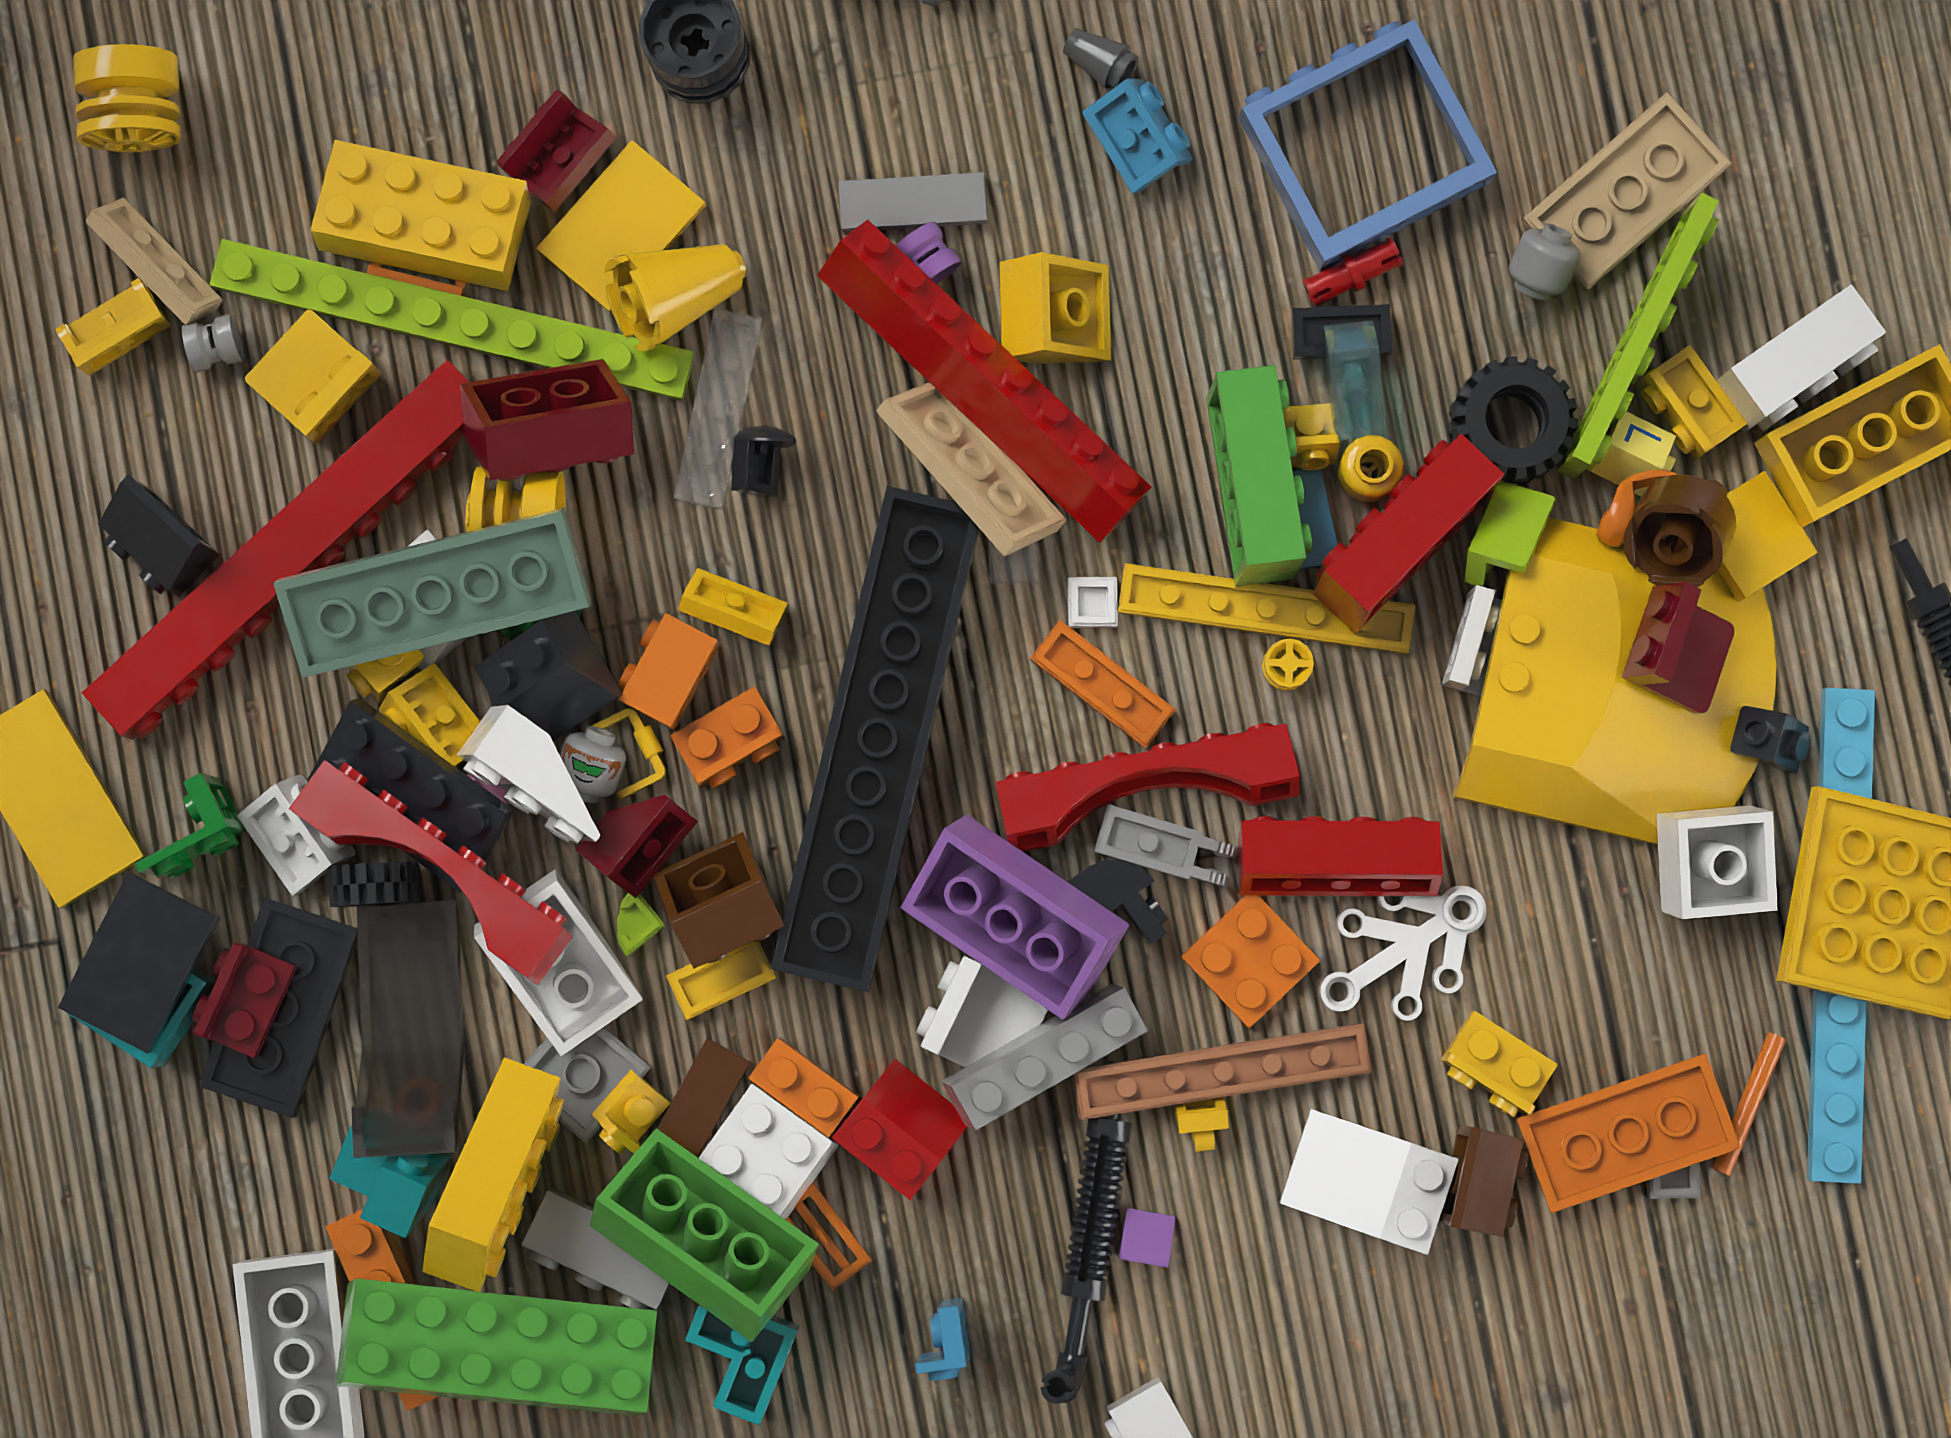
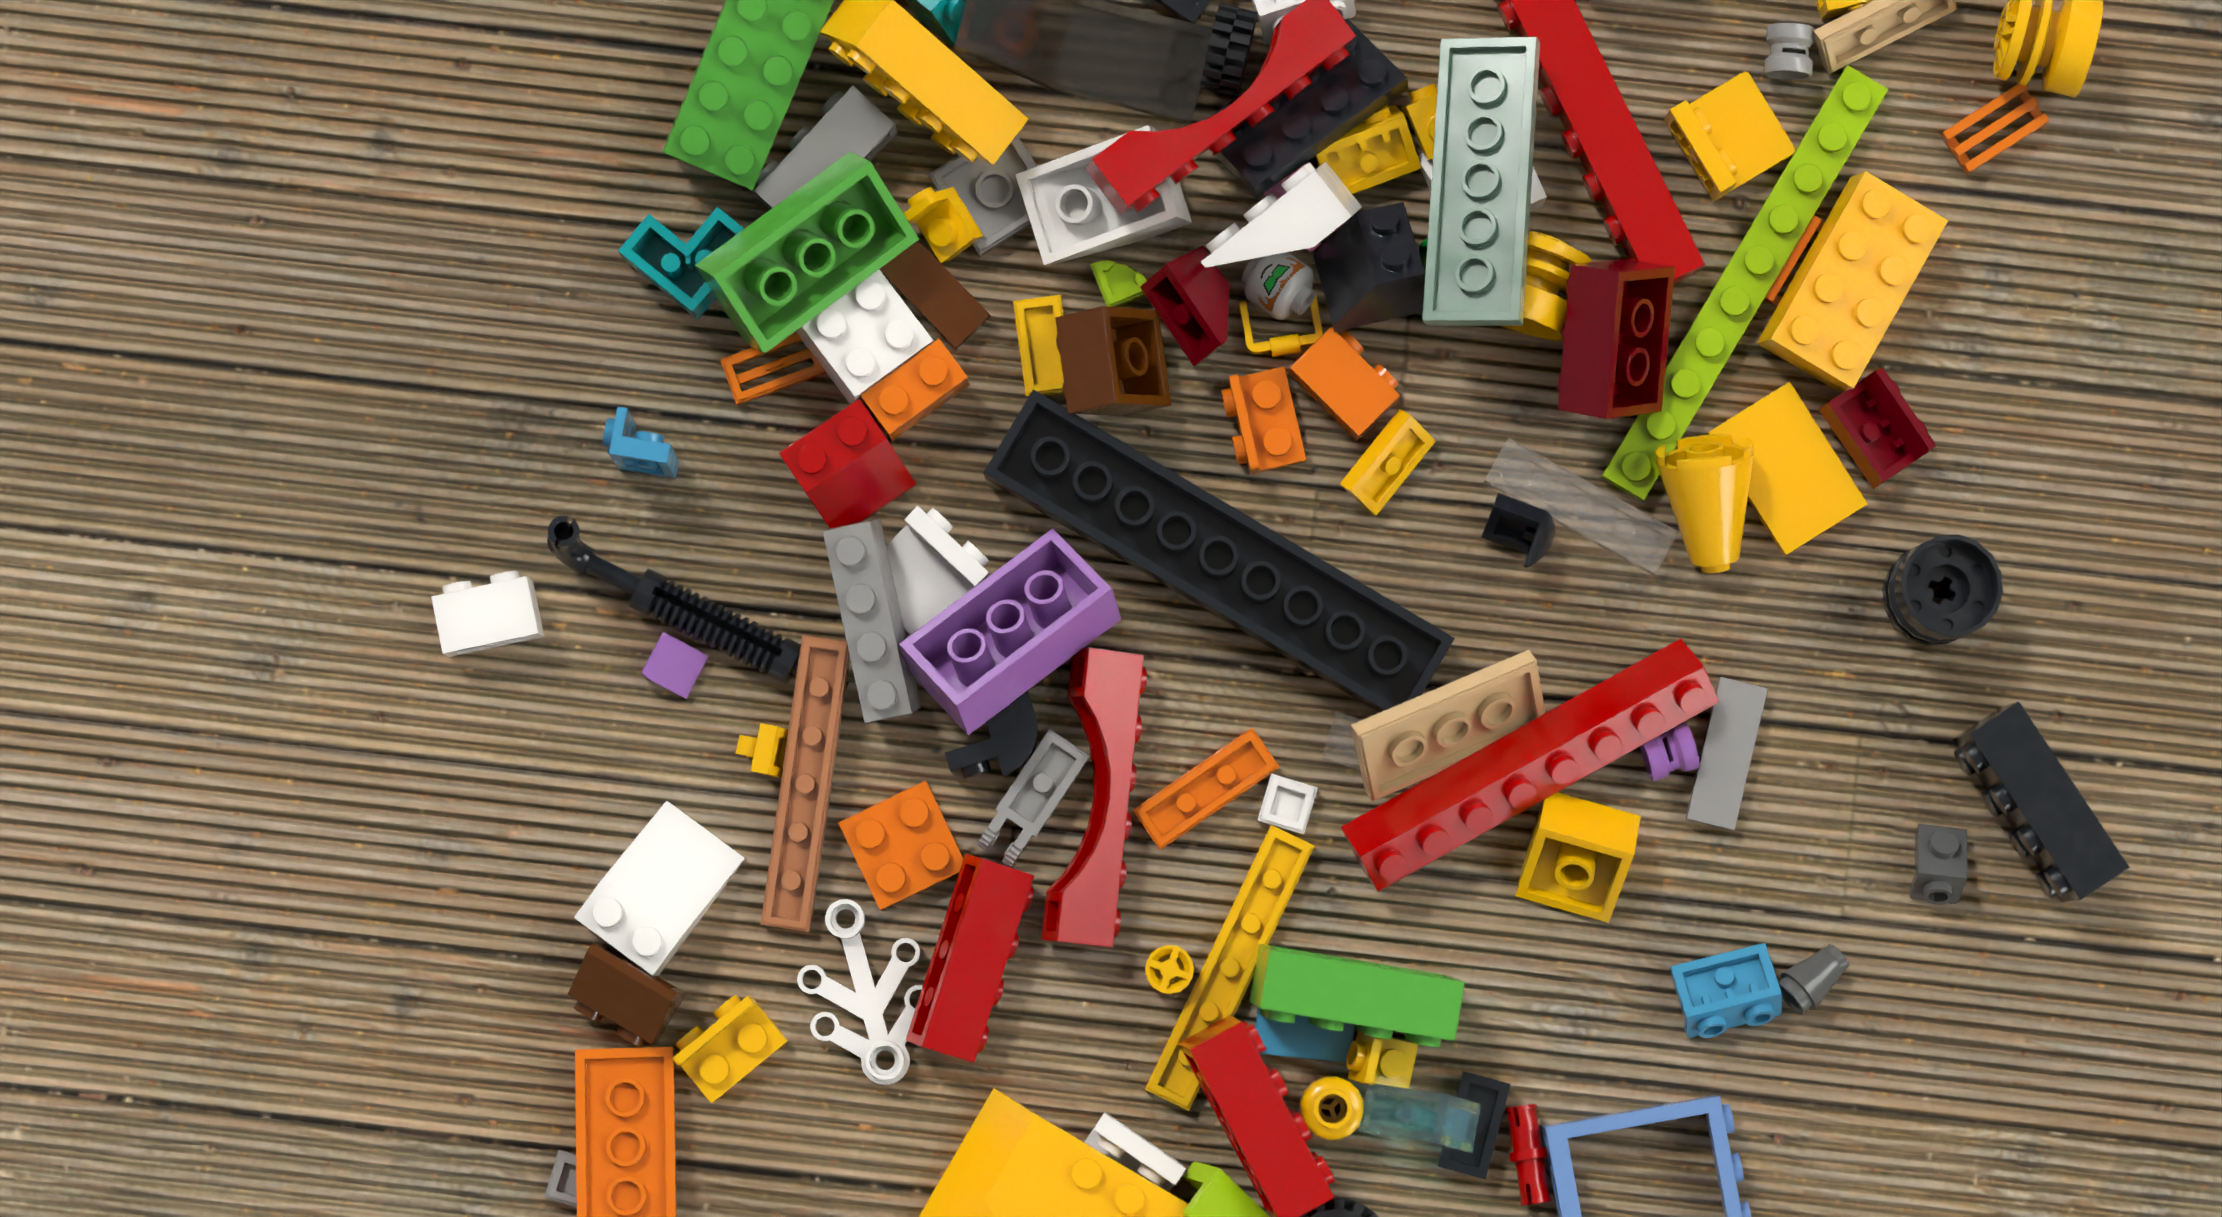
camera: 115 degrees right, 0 degrees up
none -> orange tile [1940,84,2050,175]

